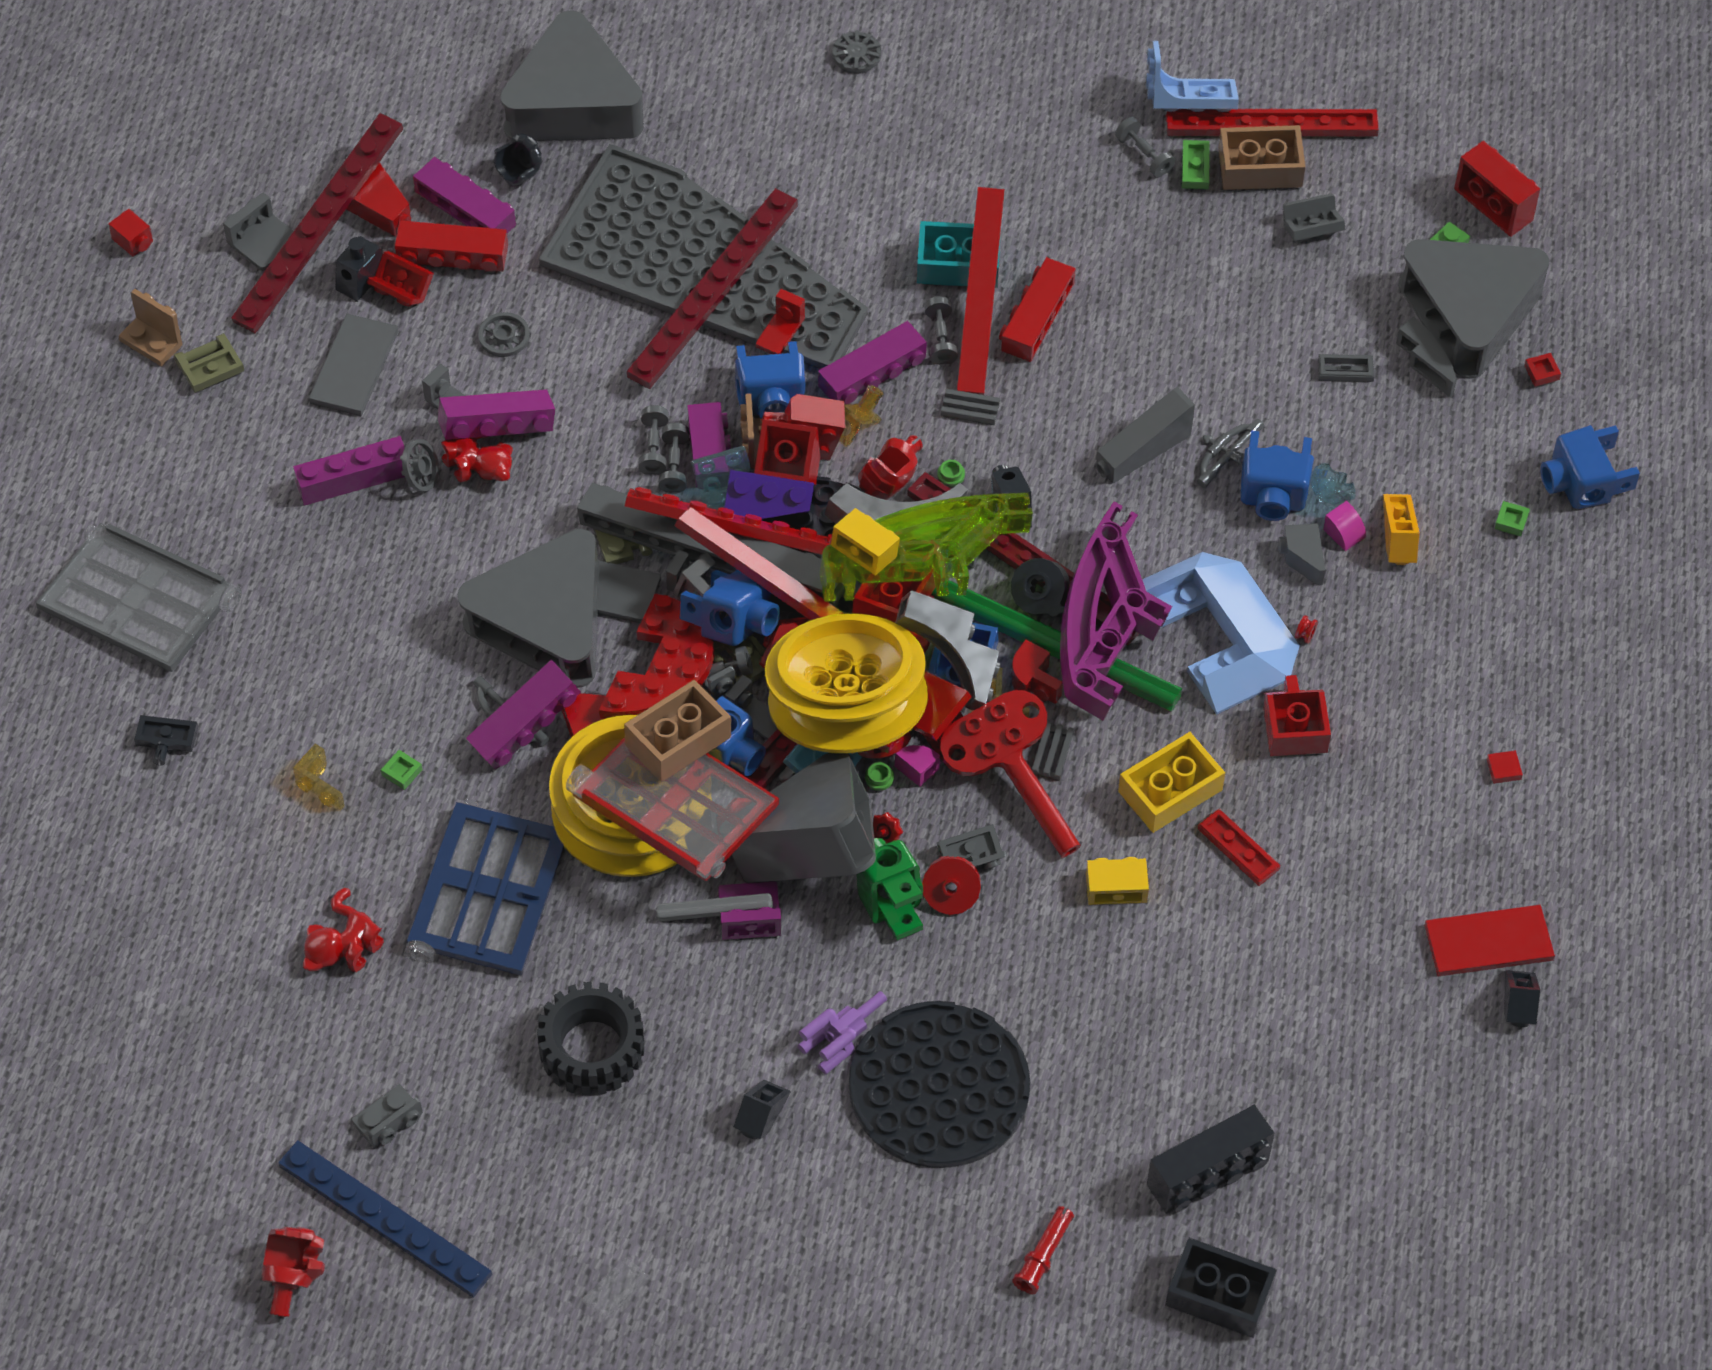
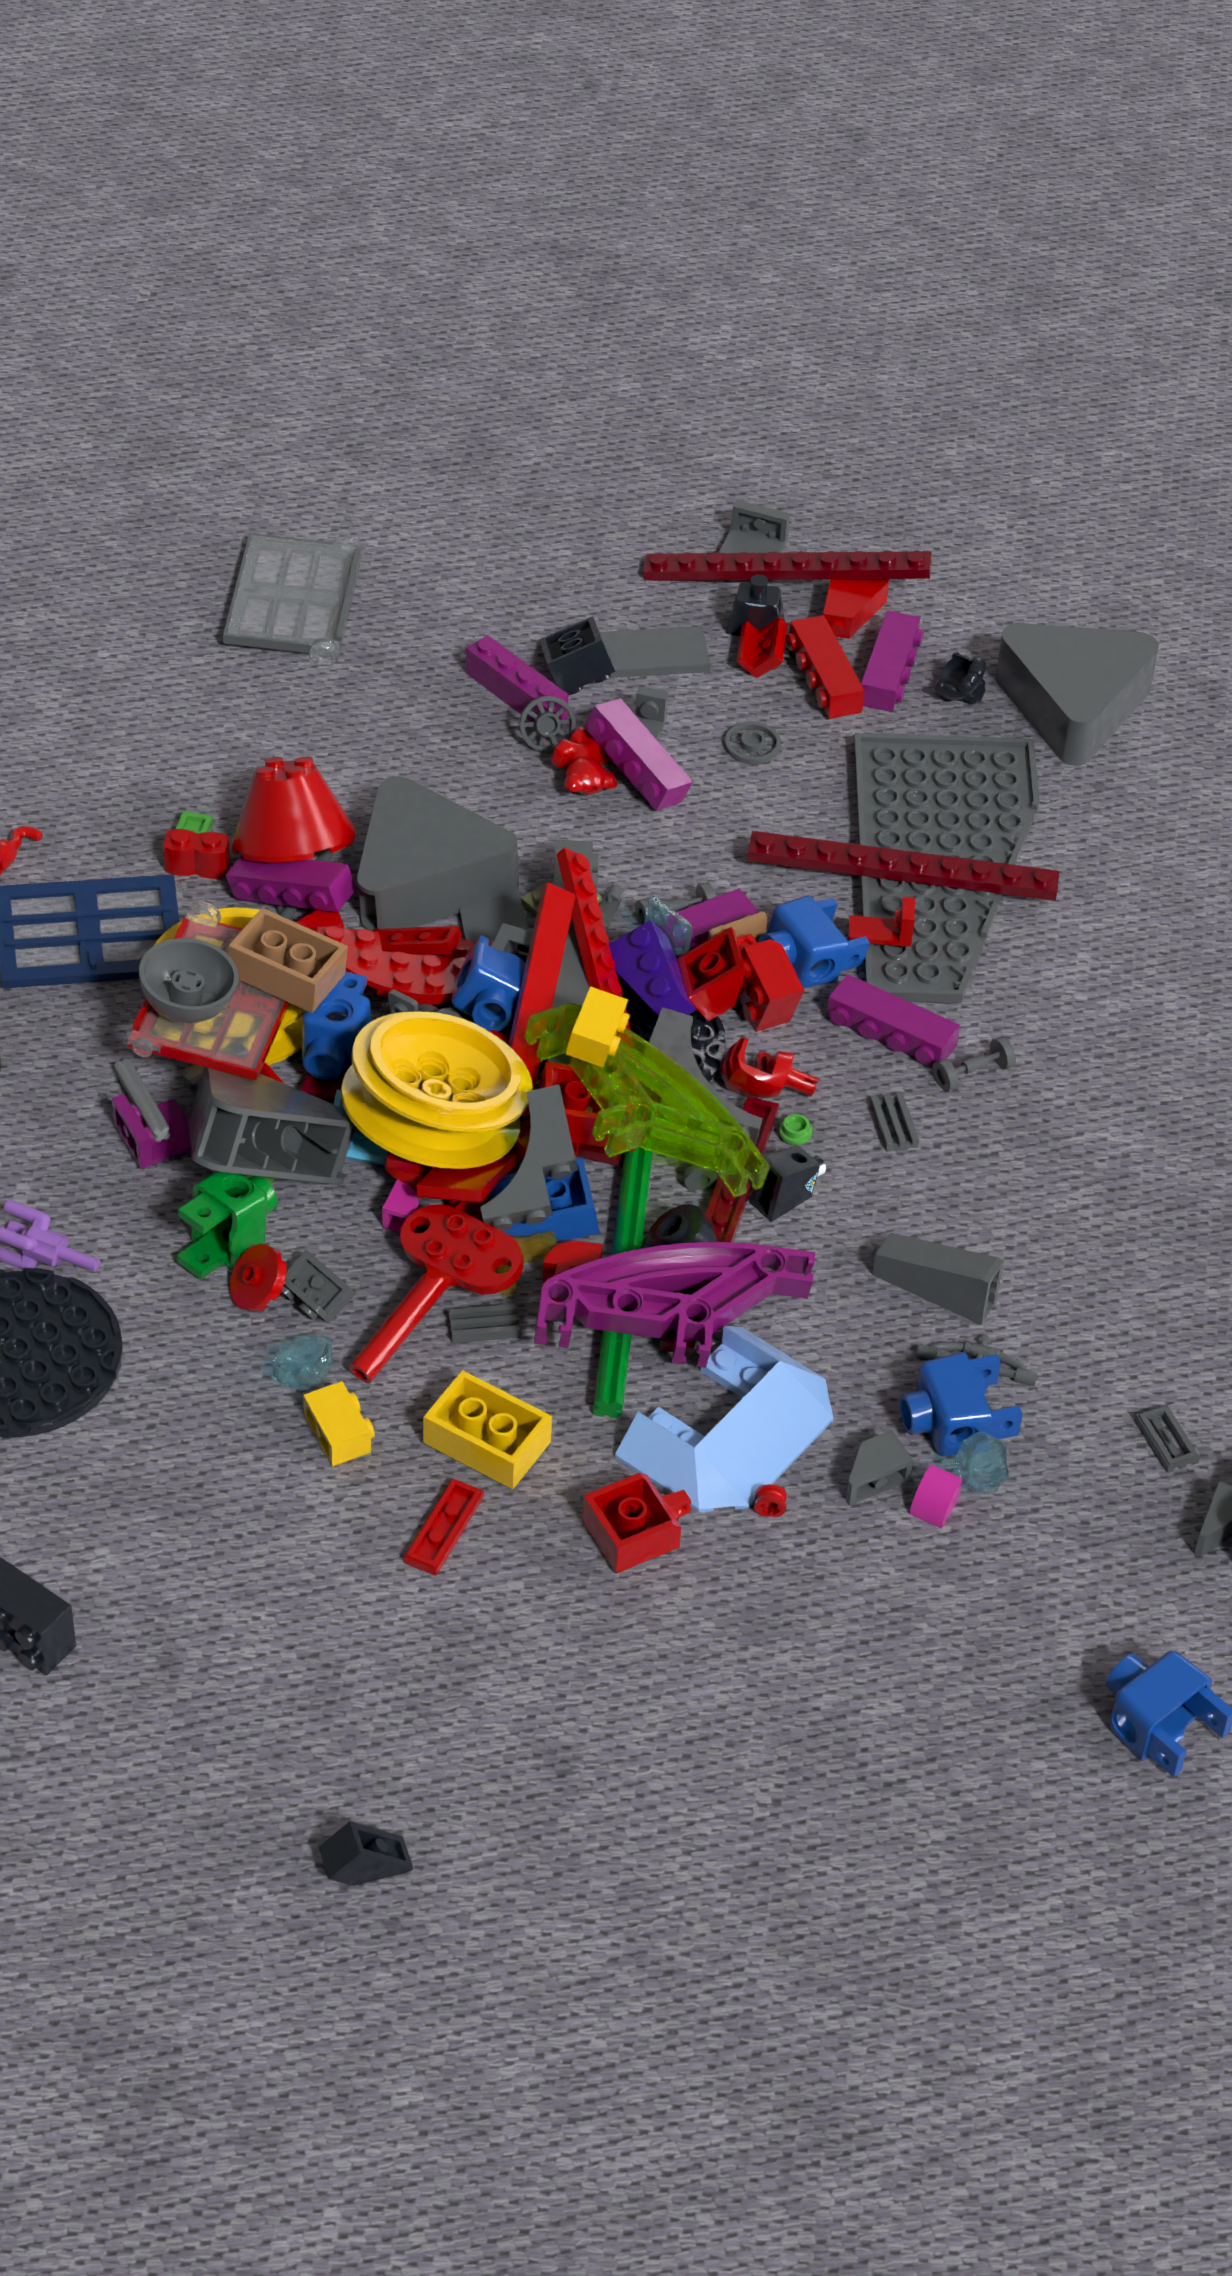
camera: 65 degrees right, 10 degrees down
red brick [108,208,153,257] -> none
medium nougat bracket [118,289,183,367] -> none
black plate [134,715,198,766] -> none
olive plate [173,333,244,393] -> none
clear yellow bracket [293,743,345,810] -> none
dark grey wheel [638,405,669,474] -> none
clear yellow bracket [840,385,884,446] -> none
bright green plate [865,762,894,791] -> none
red piece [873,812,903,844] -> none
teal brick [917,221,1001,288] -> none
red tile [957,187,1005,395] -> none
red brick [999,257,1076,362] -> none
light orange slope [1383,494,1420,565] -> none
red tile [1424,904,1555,977] -> none
red tile [1486,750,1523,784] -> none
bright green plate [1494,501,1530,536] -> none
none -> dark grey piece [139,938,239,1024]
none -> red brick [163,829,230,879]
none -> red cone [231,756,356,863]
none -> clear light blue hair [272,1336,333,1389]
none -> red tile [375,926,462,955]
none -> black slope [539,616,615,695]

